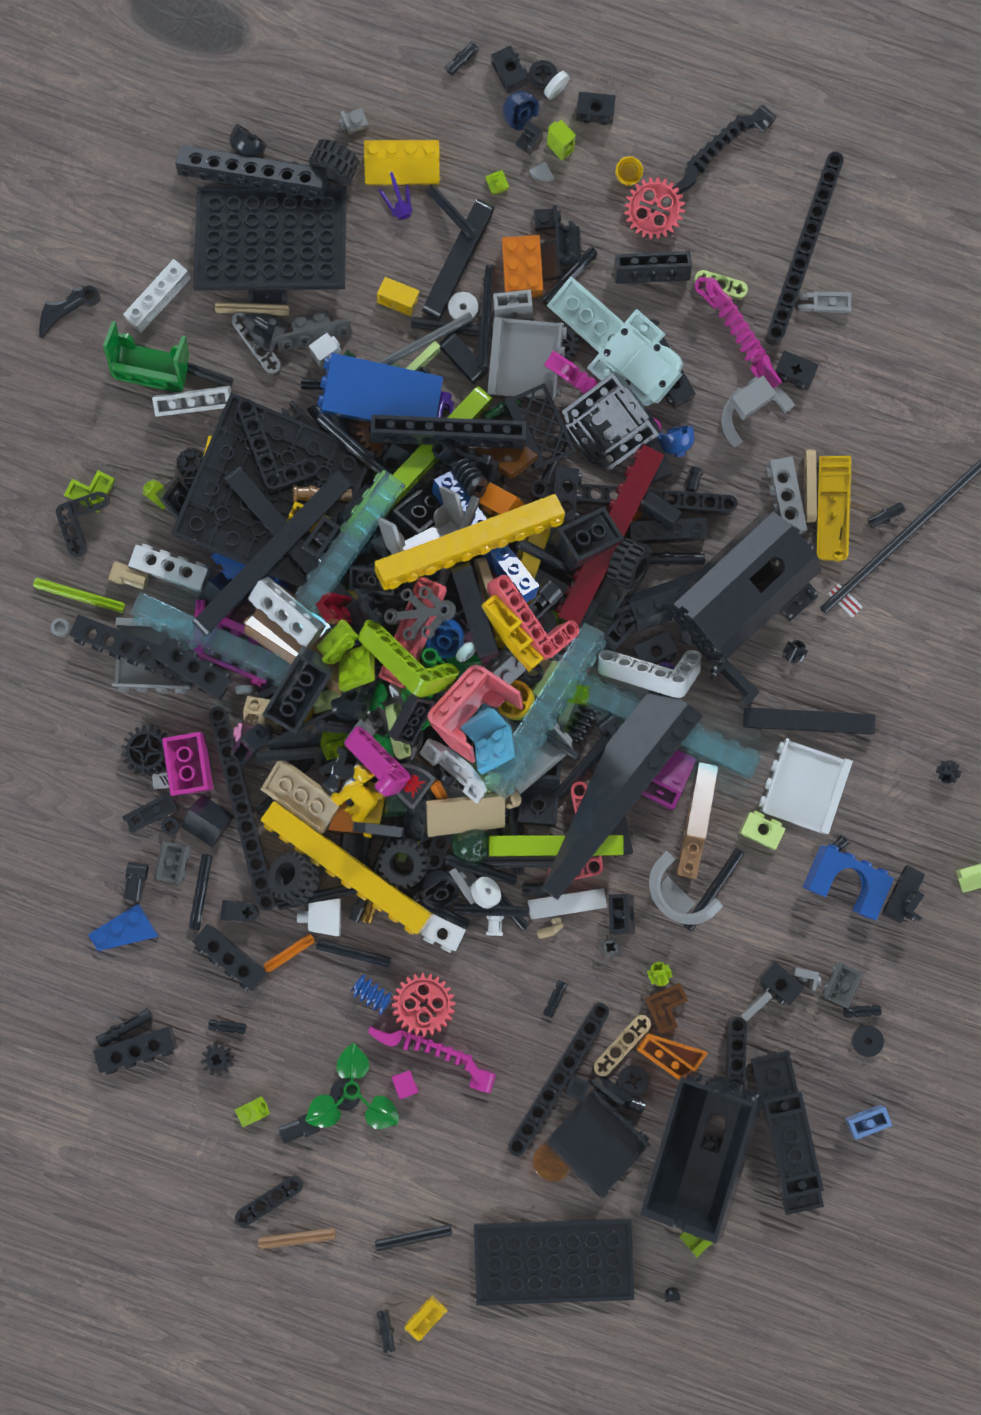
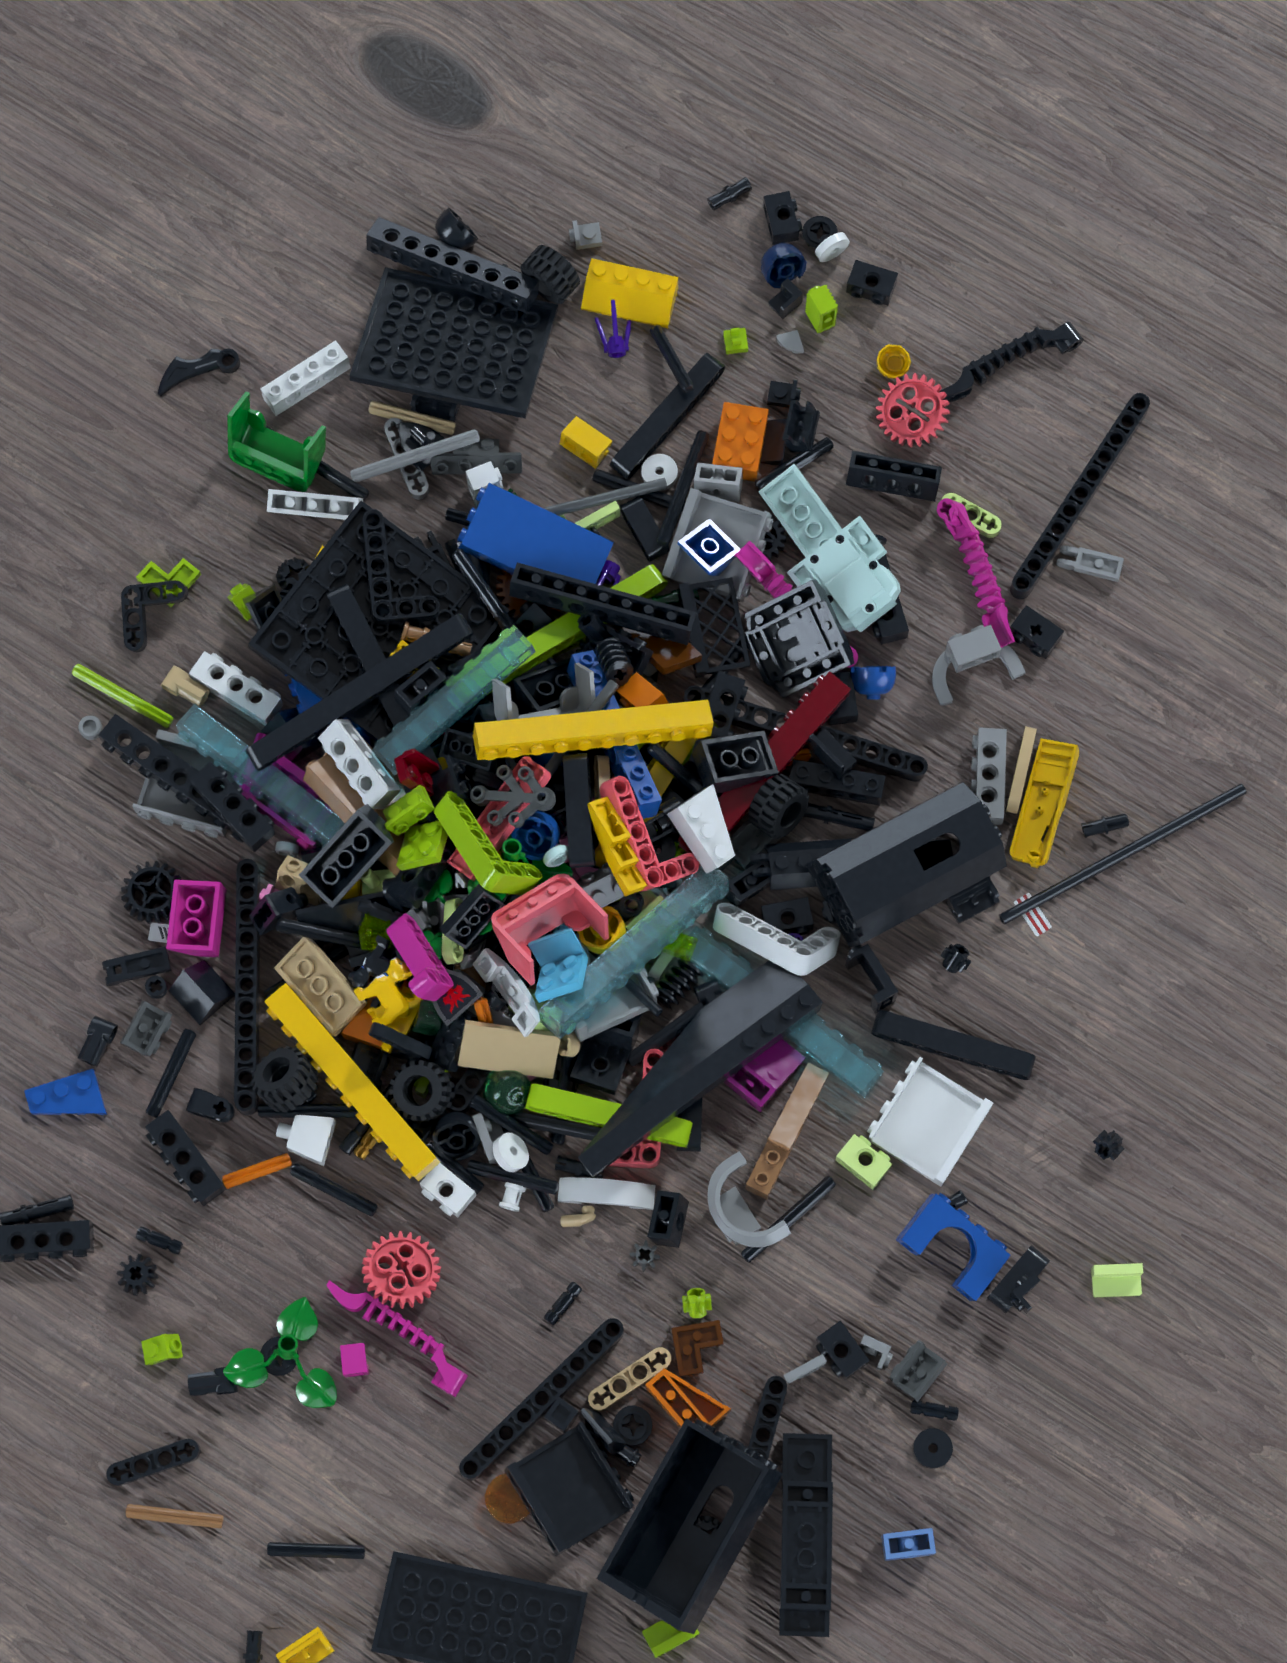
camera: 15 degrees right, 10 degrees down
blue piece [349,974,391,1016] -> none
black pin [686,466,704,492] -> none
none -> light grey axle [350,429,480,482]
none -> white wedge [667,784,735,874]
none -> blue slope [677,519,740,576]

